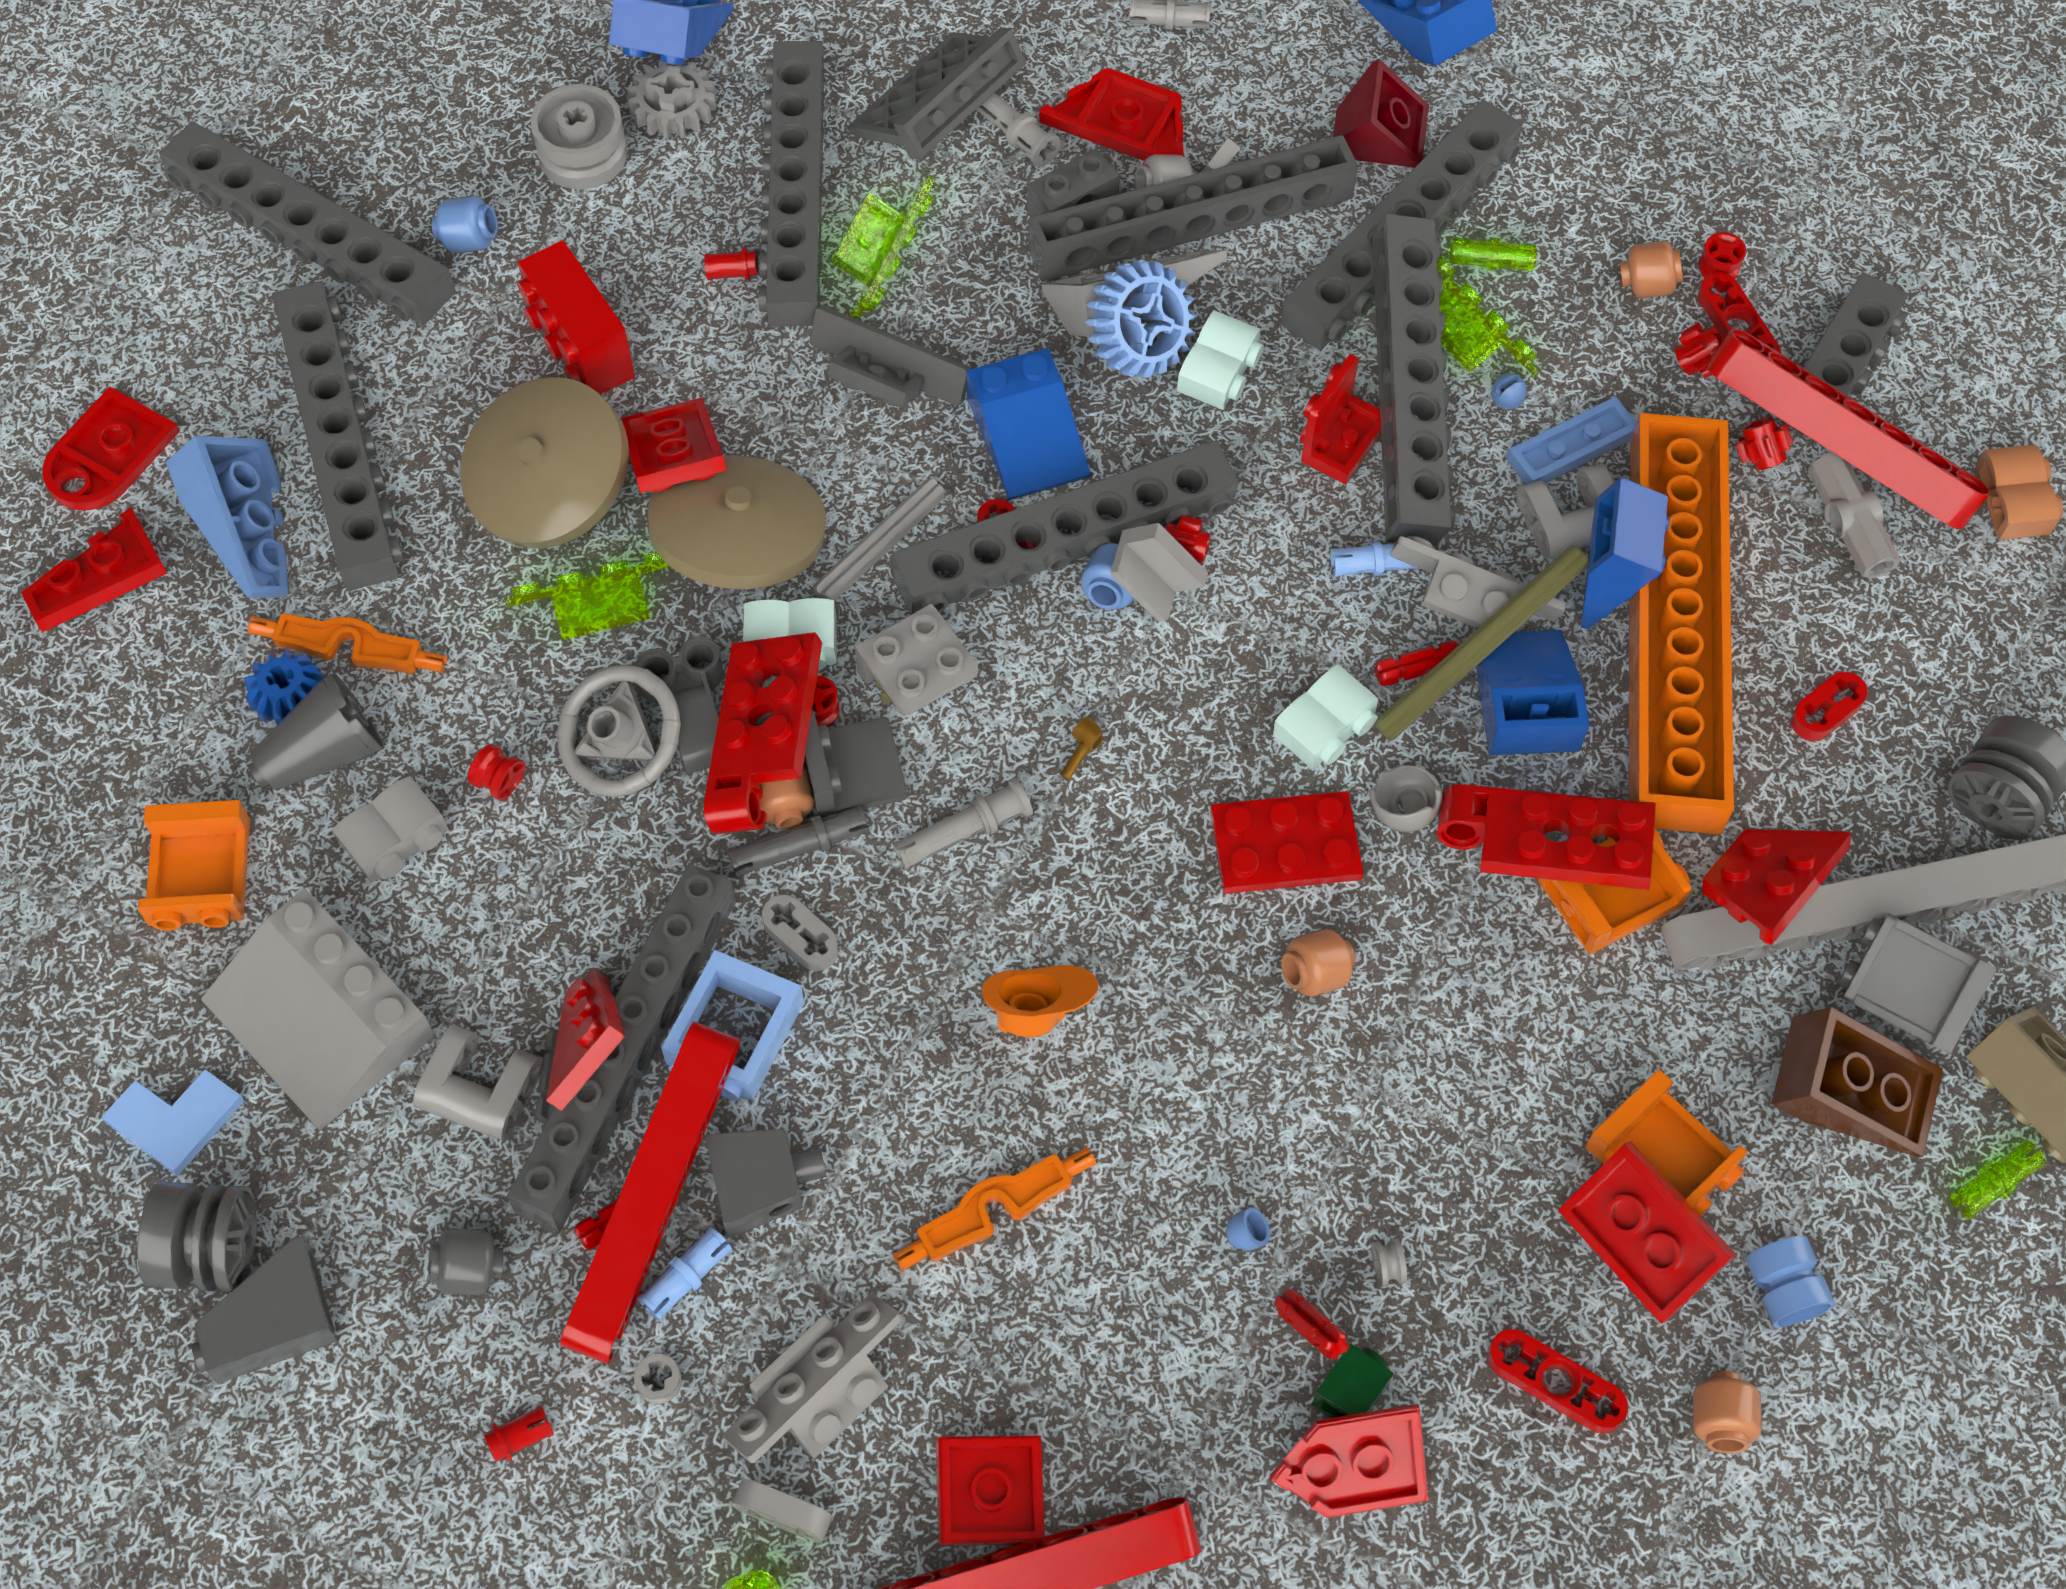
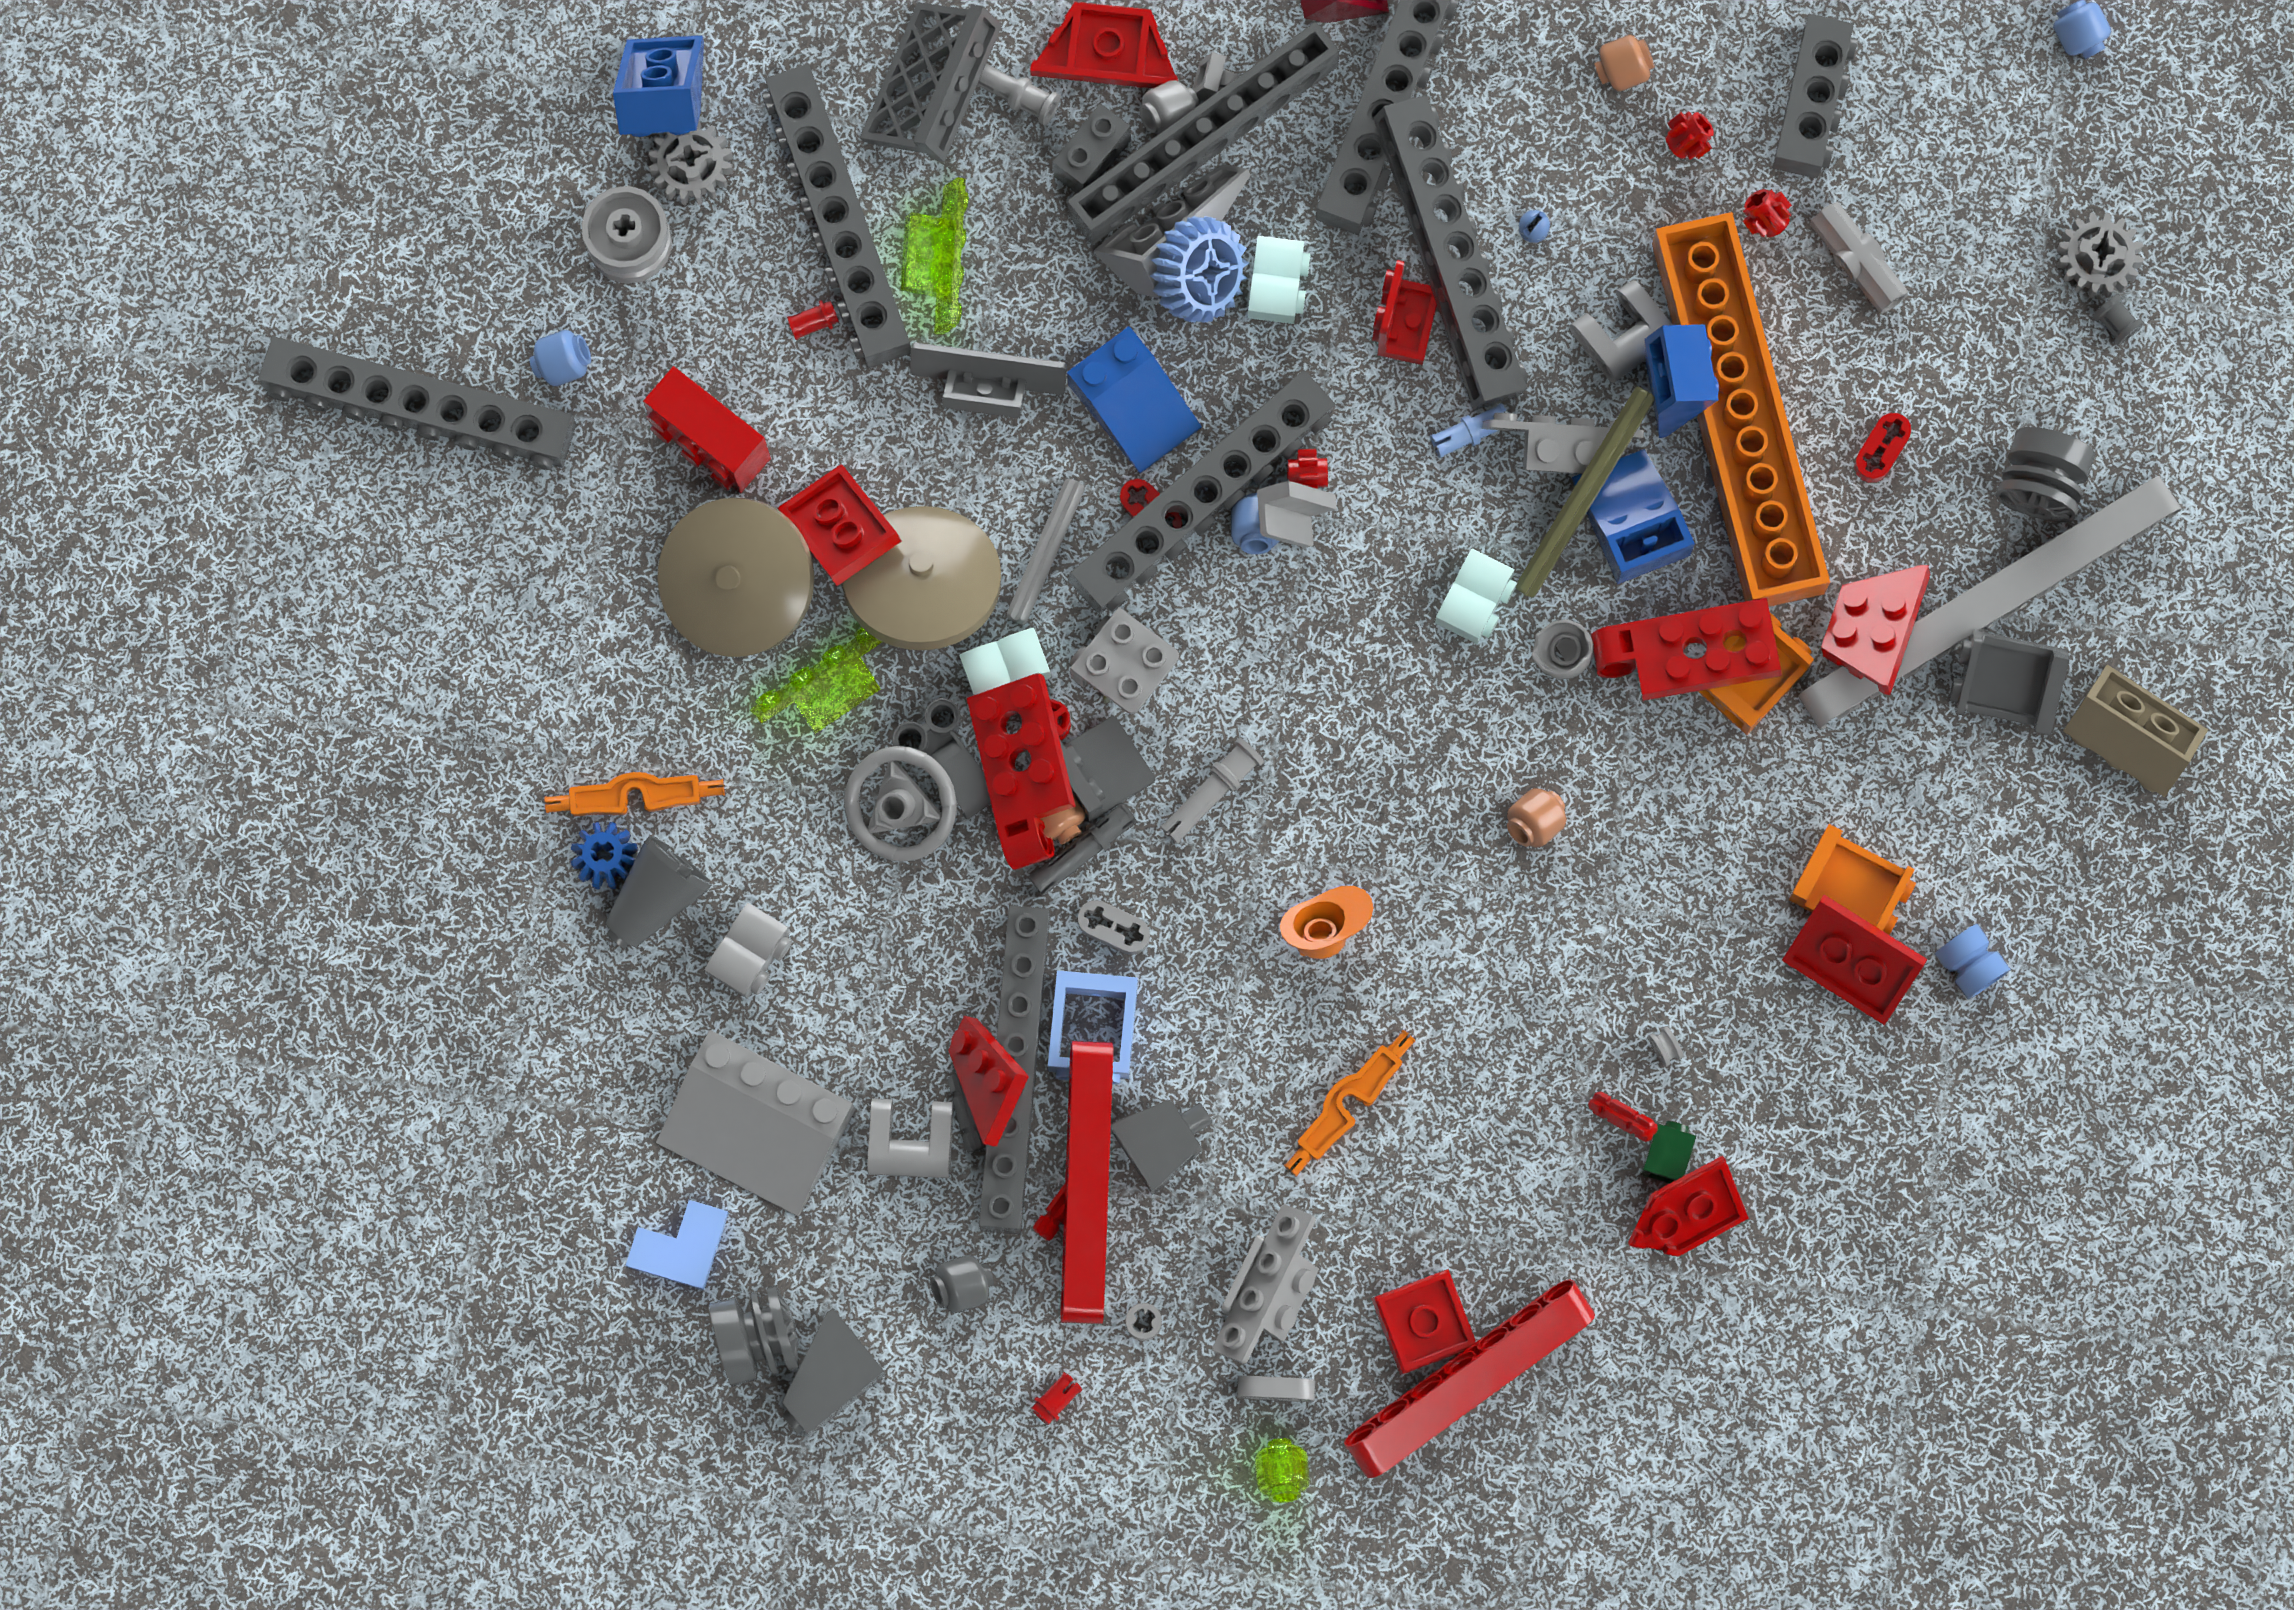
camera: 15 degrees left, 15 degrees up
red wing [21,507,167,633] -> none
red tile [42,386,180,510] -> none
orange panel [138,800,250,931] -> none
medium blue wedge [166,436,288,598] -> none
dark grey brick [272,281,404,592] -> none
red wheel [467,744,526,801] -> none
light blue pin [637,1227,732,1321] -> none
pearl gold hand [1060,716,1103,780] -> none
red plate [1210,791,1364,894] -> none
medium blue hinge [1226,1207,1270,1251] -> none
red axle [1374,640,1459,686] -> none
clear neon green bracket [1437,255,1541,378] -> none
clear neon green pin [1449,237,1537,272] -> none
red beam [1487,1329,1628,1434] -> none
medium blue plate [1506,396,1637,484] -> none
nougat head [1692,1371,1762,1454] -> none
red wheel [1698,232,1746,279] -> none
red beam [1698,272,1781,354] -> none
beam [1707,328,1990,530] -> none
reddish brown slope [1771,1007,1943,1158] -> none
clear neon green pin [1949,1140,2046,1220] -> none
nougat brick [1975,444,2063,540] -> none

